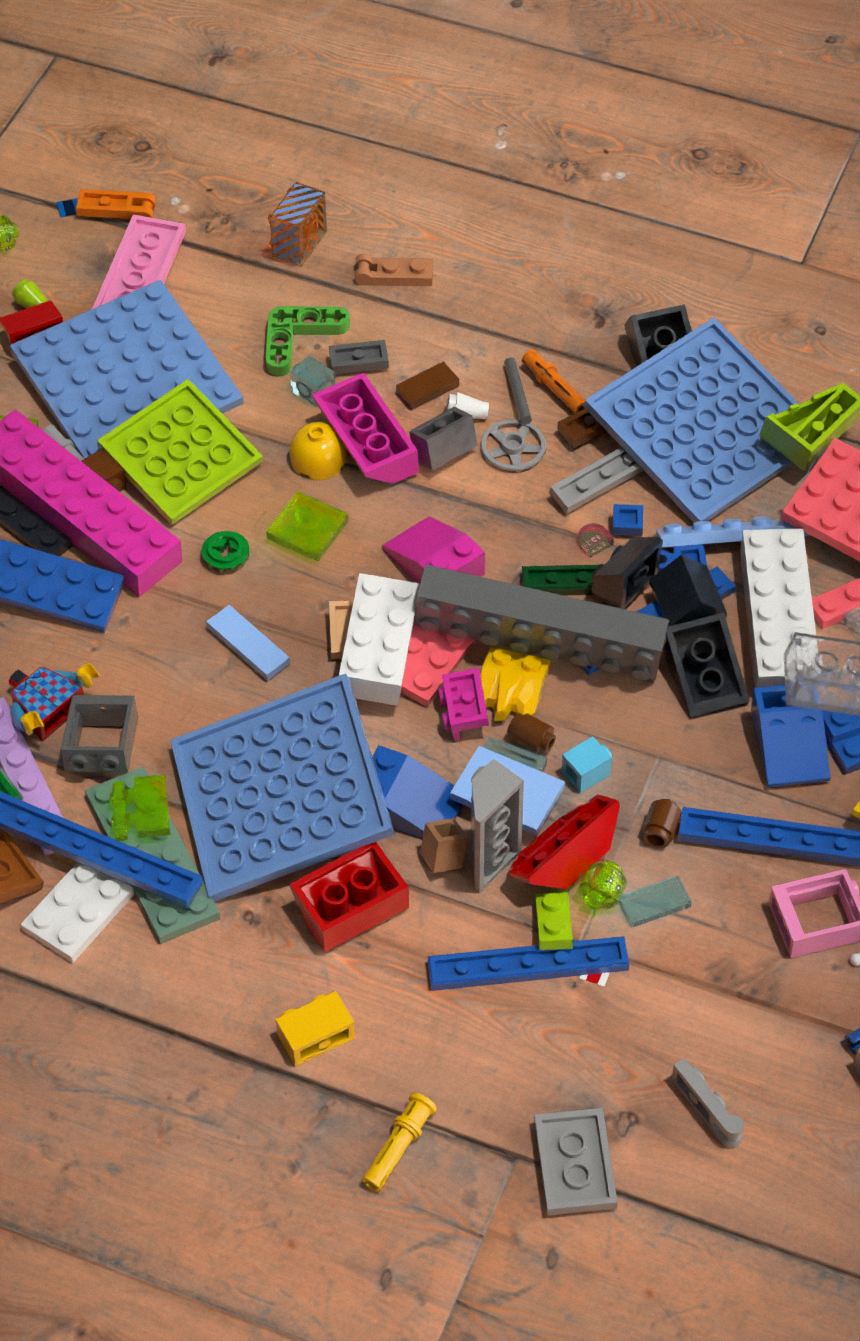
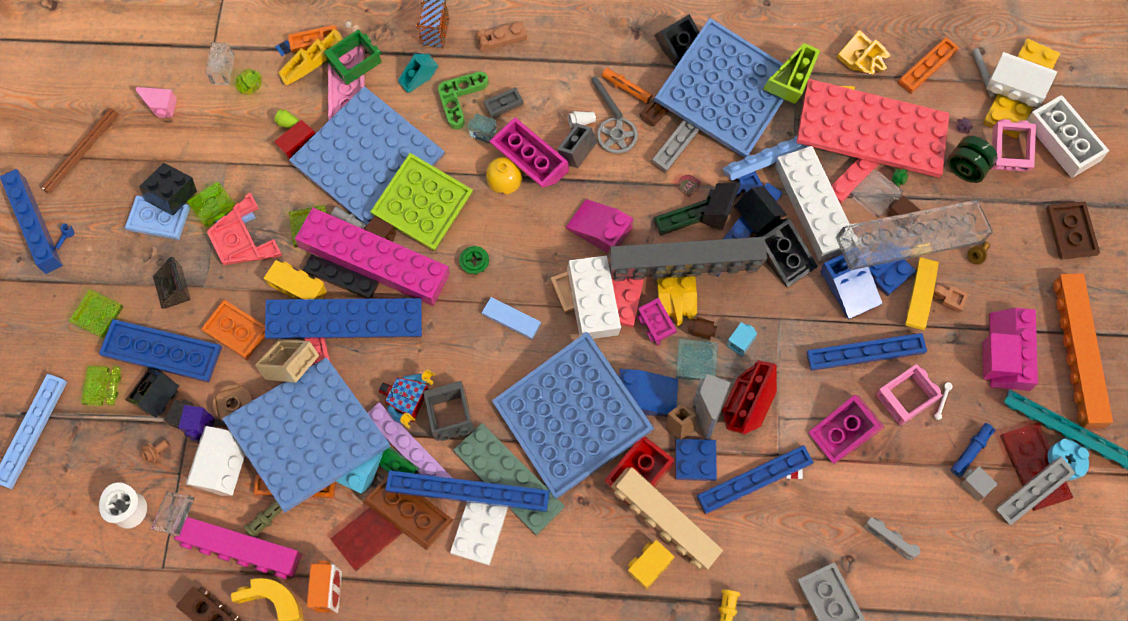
camera: 15 degrees left, 15 degrees up
clear neon green plate [109,774,171,841] -> none
clear neon green plate [266,491,349,562] -> none
reddish brown tile [396,361,459,409] -> none
light blue tile [450,746,565,836] -> none
lime plate [535,892,573,950] -> none
clear neon green head [579,860,627,910] -> none
blue plate [613,504,643,536] -> none
clear light blue tile [618,876,692,928] -> none
reddish brown brick [642,799,682,848] -> none
none -> yellow slope [278,29,343,85]
none -> green window [324,29,382,85]
none -> teal slope [397,54,439,93]
none -> tan brick [611,467,723,570]
none -> blue plate [676,439,717,481]
none -> dark pink slope [808,395,885,464]

